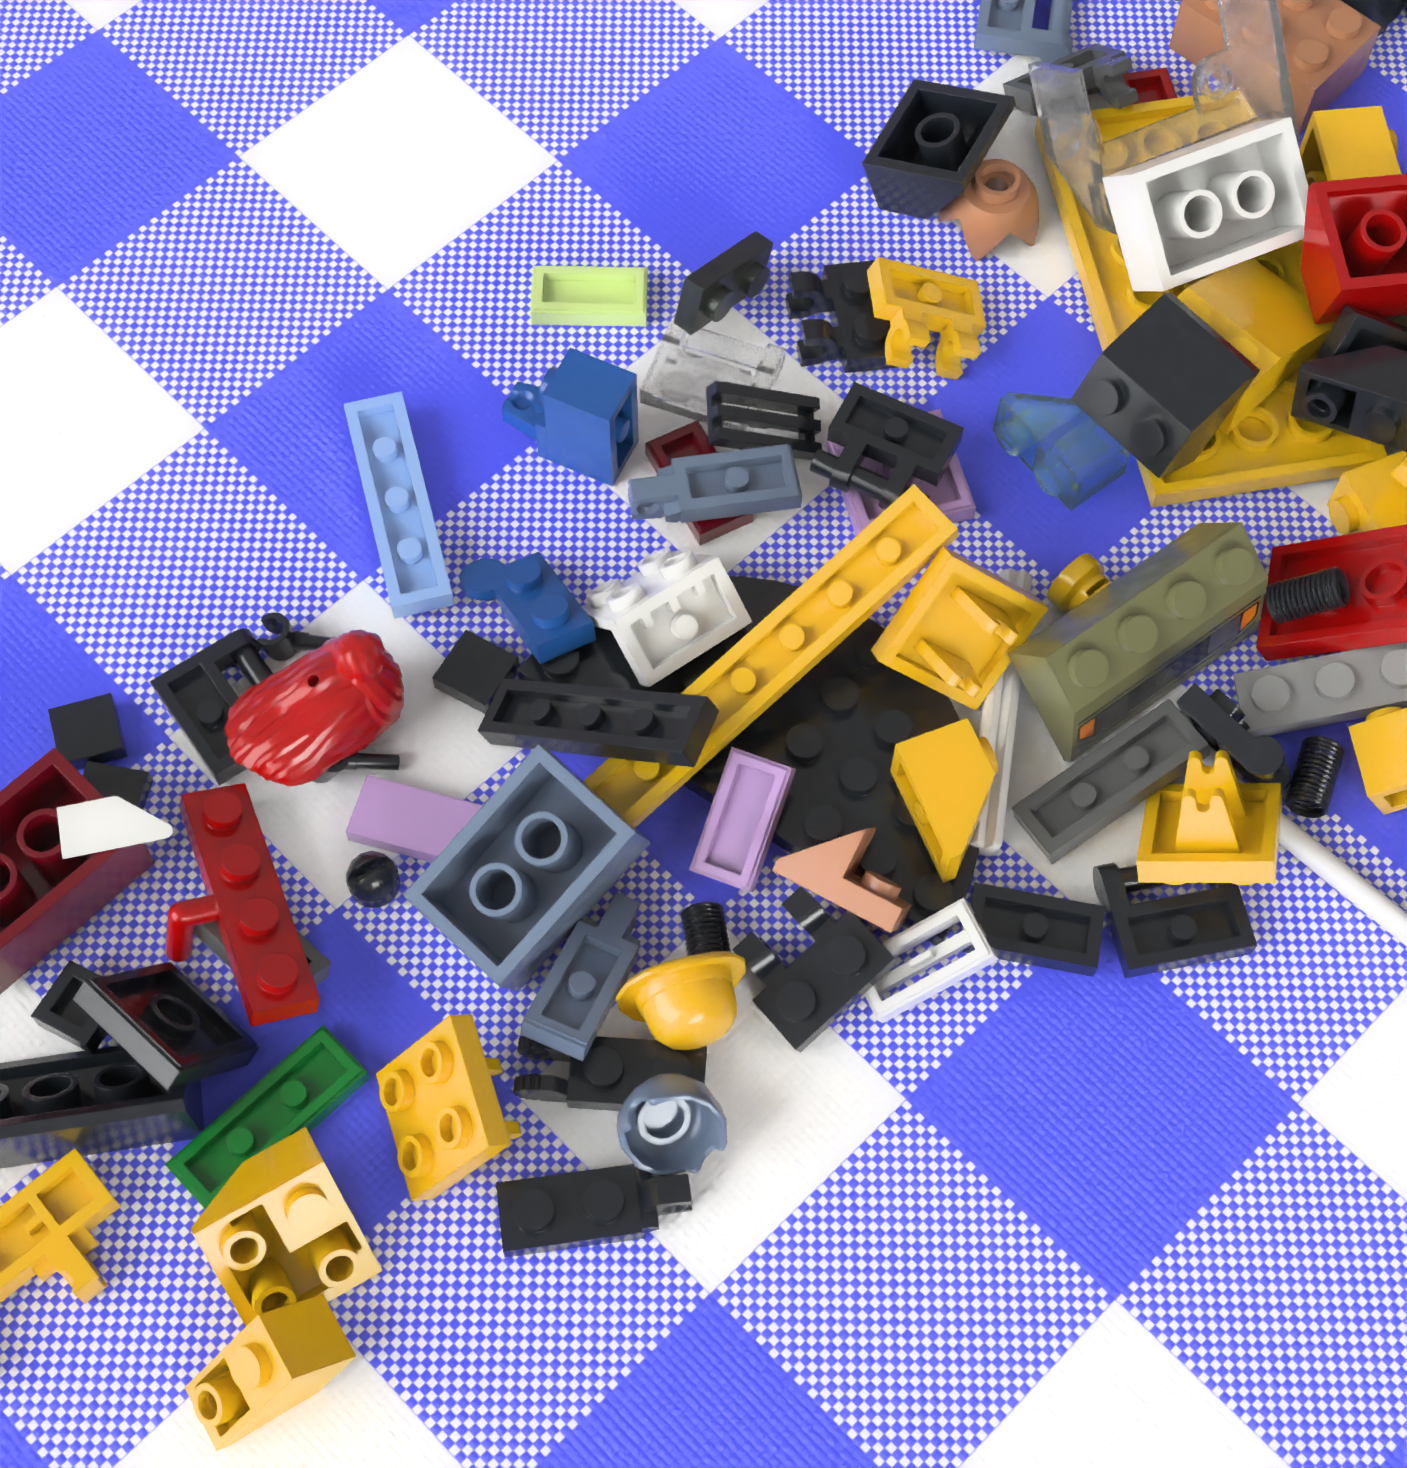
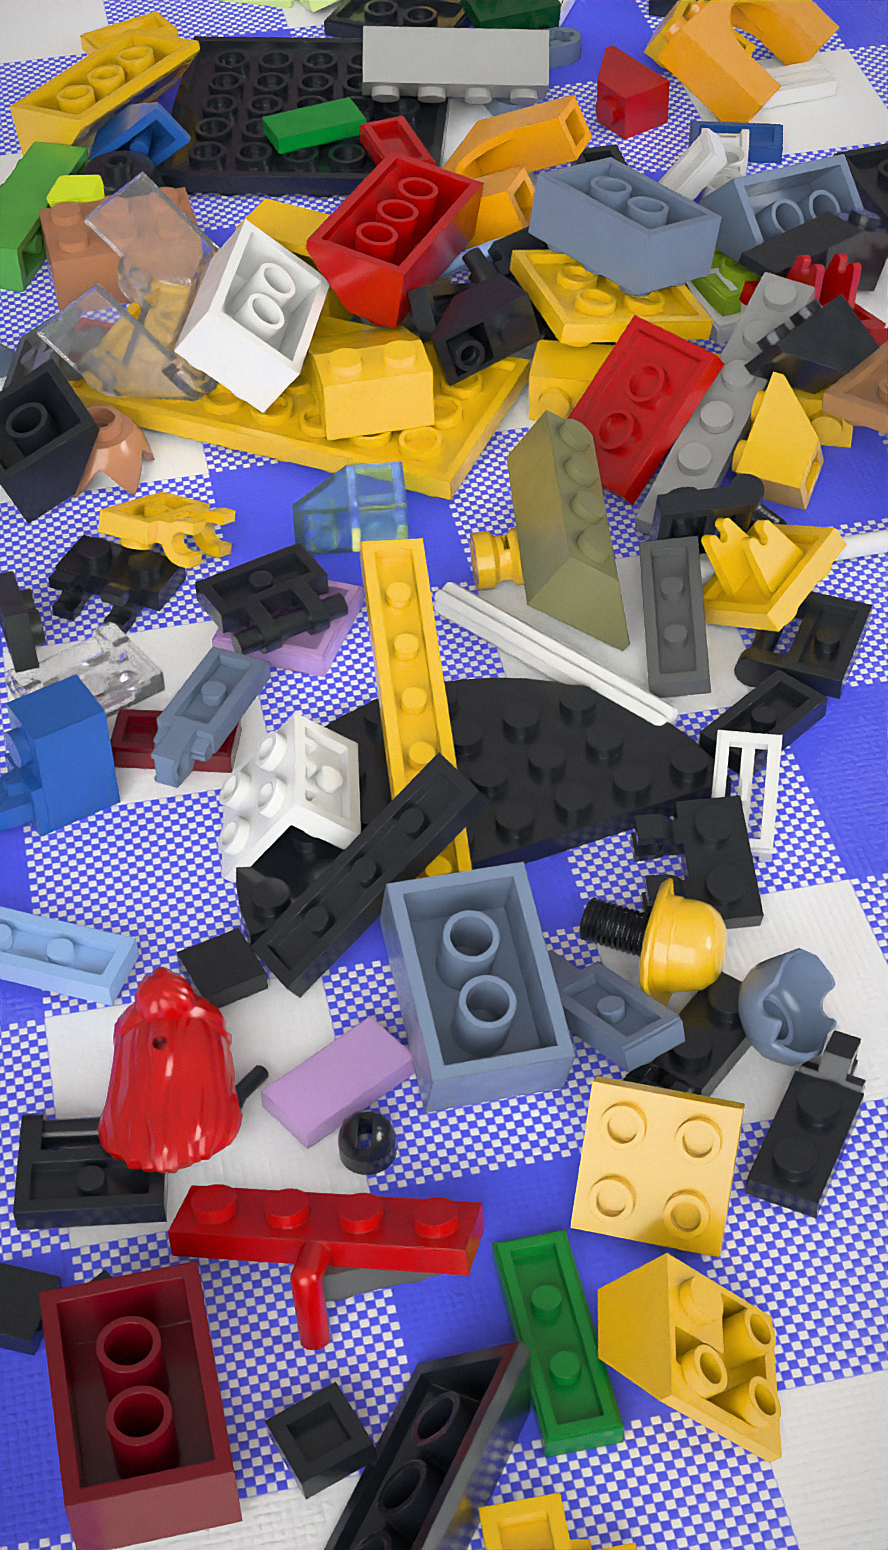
camera: 55 degrees left, 20 degrees down
white sticker [57,796,173,859] -> none
black tile [73,962,260,1090] -> none
yellow slope [184,1294,357,1451] -> none
black hand [257,612,332,661] -> none
blue hinge [459,552,596,664] -> none
lavender tile [689,747,796,892] -> none
black tile [706,380,822,460] -> none
slope [772,827,913,933] -> none
yellow plate [871,545,1048,711] -> none
yellow slope [890,718,998,883] -> none
black slope [1071,292,1260,478] -> none
black piece [1265,566,1350,624] -> none

